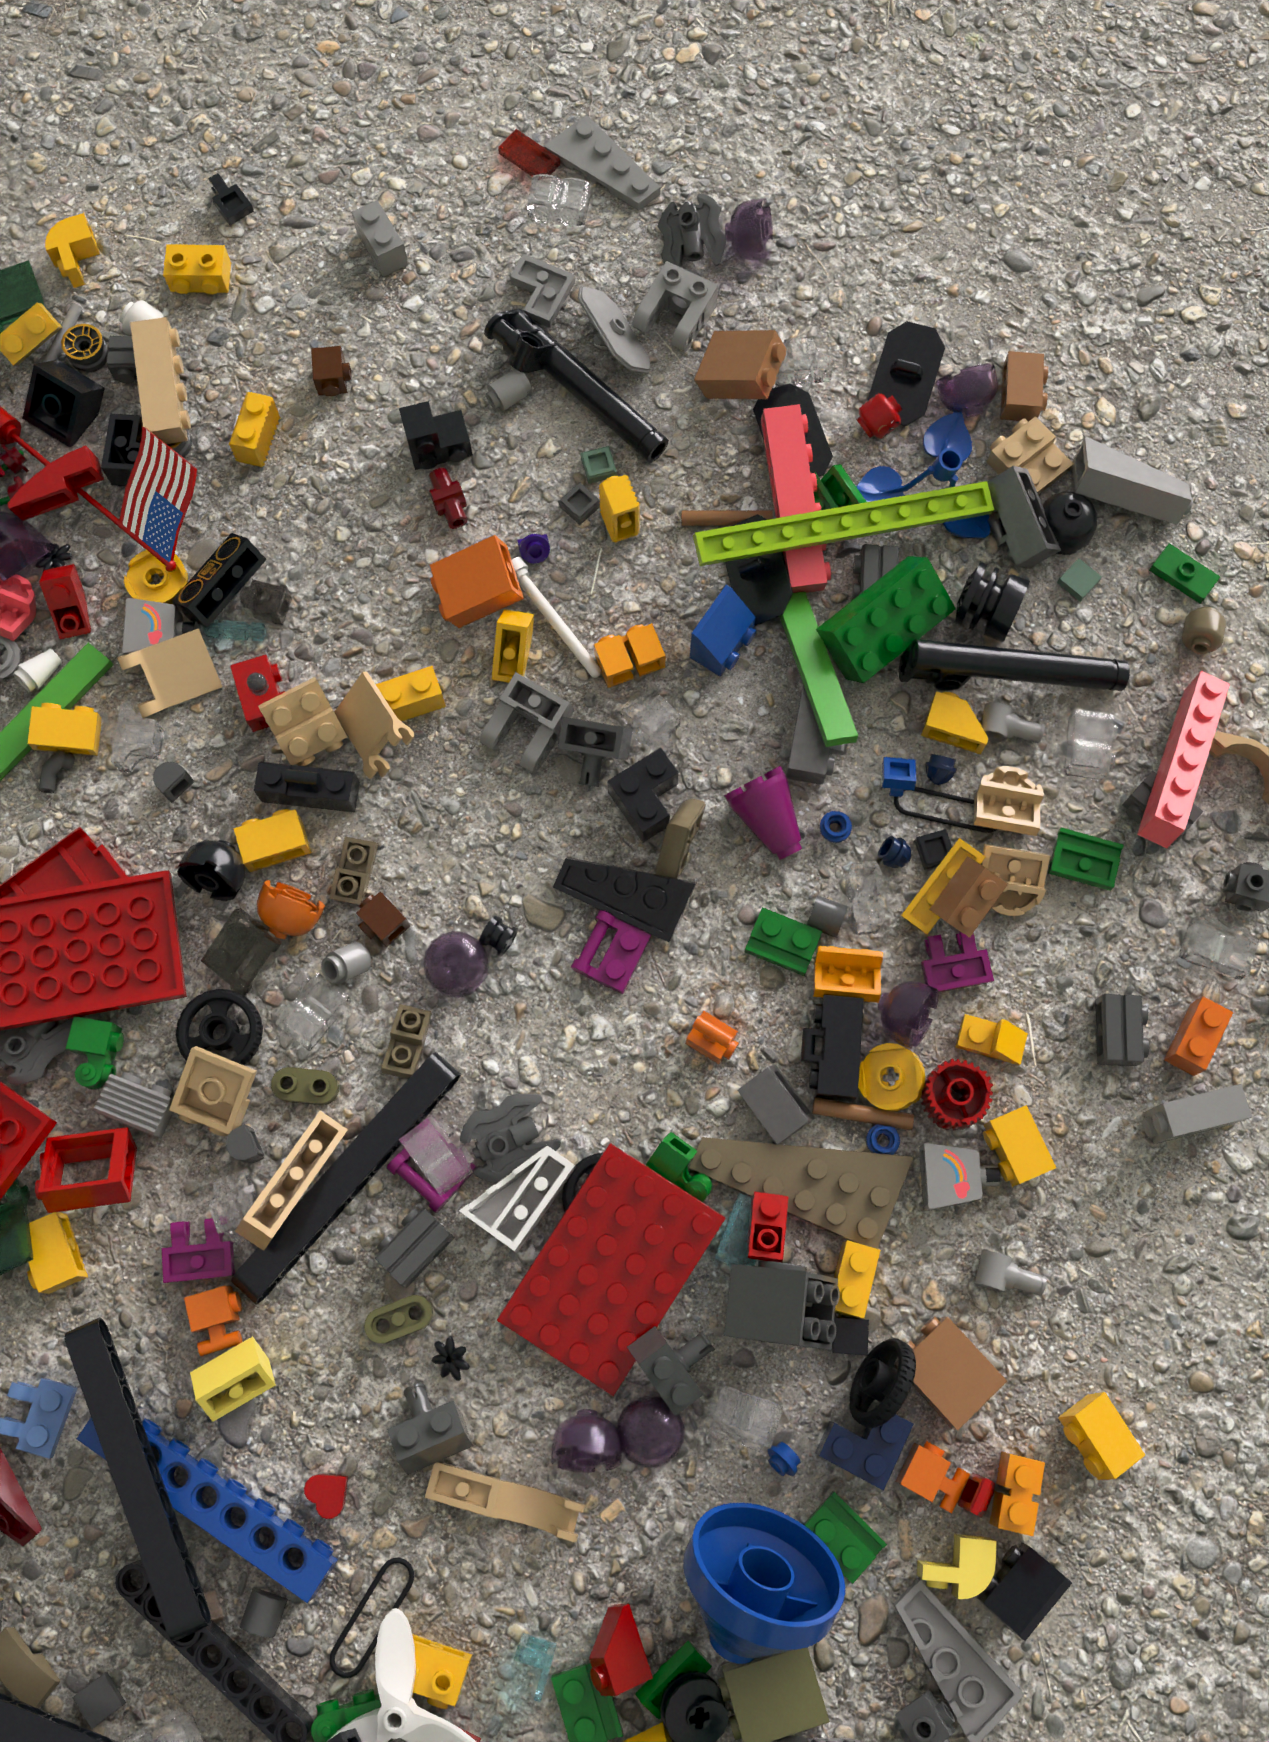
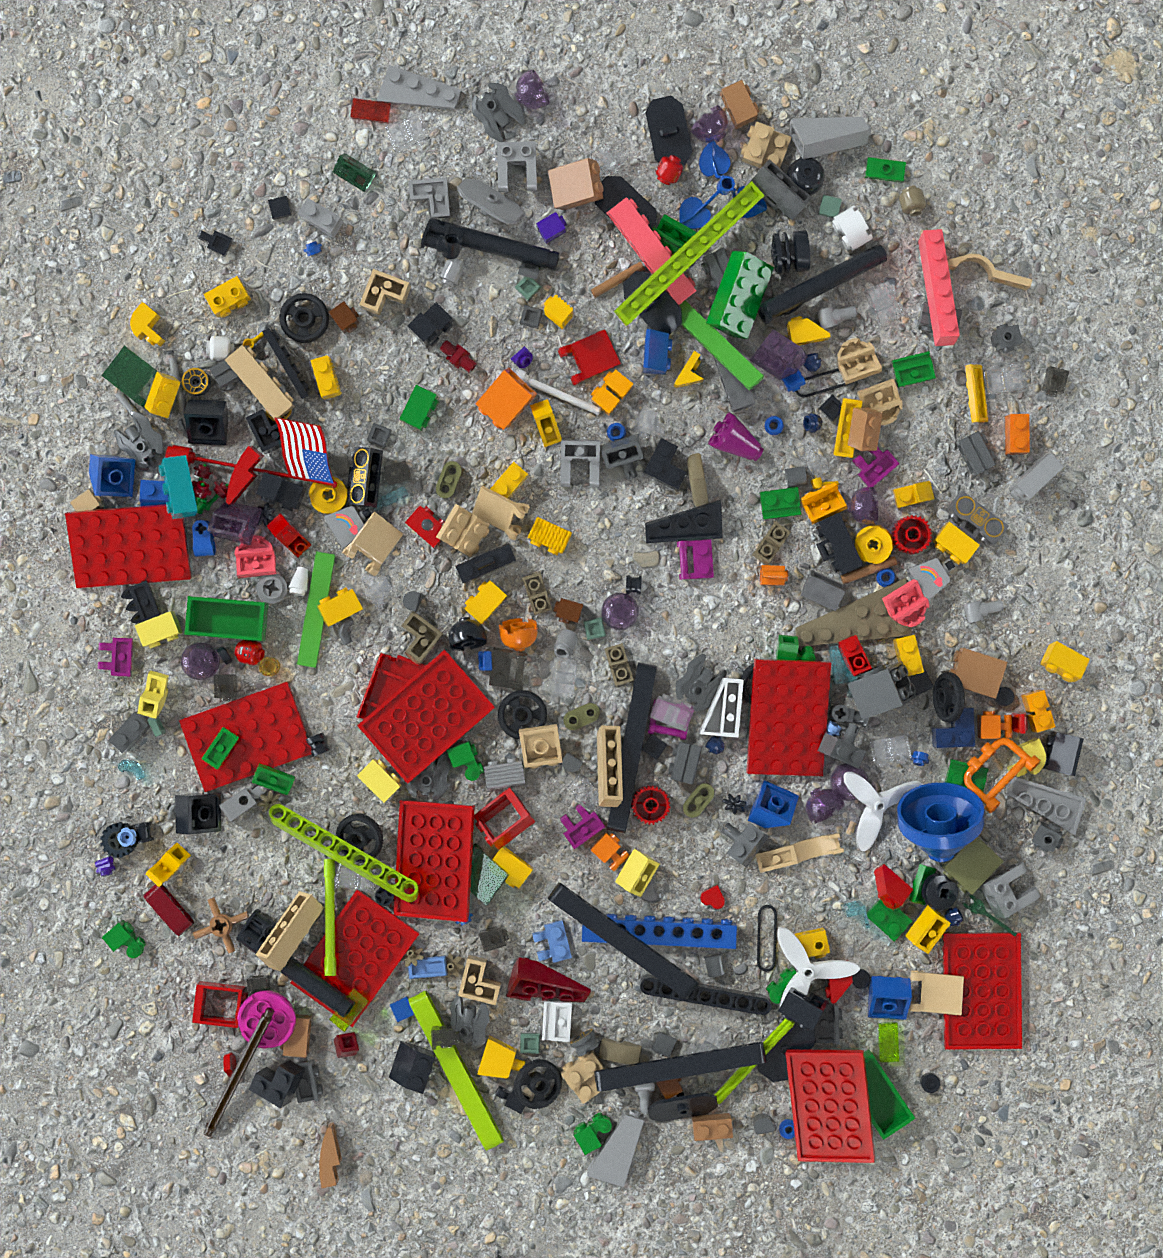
camera: 30 degrees left, 15 degrees up
none -> yellow hand [242,332,264,350]
none -> black brick [256,472,306,511]
none -> black wing [262,326,310,399]
none -> black tile [268,196,292,220]
none -> black wheel [279,293,329,343]
none -> blue plate [303,241,322,256]
none -> clear green slope [332,153,376,192]
none -> tan brick [359,269,411,316]
none -> dark grey tile [367,423,392,448]
none -> green brick [399,385,439,431]
none -> dark tan brick [401,611,443,664]
none -> olive plate [436,461,462,499]
none -> blue tile [478,651,492,671]
none -> dark grey tile [518,262,541,279]
none -> yellow brick [527,517,572,556]
none -> dark purple brick [536,212,567,244]
none -> red flag [558,329,621,386]
none -> sand green tile [583,618,606,640]
none -> blue plate [607,423,626,441]
none -> red brick [631,785,671,825]
none -> black tile [642,734,668,760]
none -> yellow slope [673,351,704,388]
none -> dark blue plate [705,735,725,755]
none -> blue slope [748,780,799,828]
none -> clear purple slope [750,329,808,380]
none -> dark tan slope [752,521,791,565]
none -> yellow hand [811,477,839,489]
none -> light blue plate [826,720,842,736]
none -> dark grey connector [829,705,869,728]
none -> white brick [832,205,873,251]
none -> white piece [844,772,923,851]
none -> coral slope [882,579,929,627]
none -> flat silver piece [946,491,1009,546]
none -> orange bar [964,738,1041,814]
none -> yellow plate [965,364,988,423]
none -> black tile [994,687,1014,706]

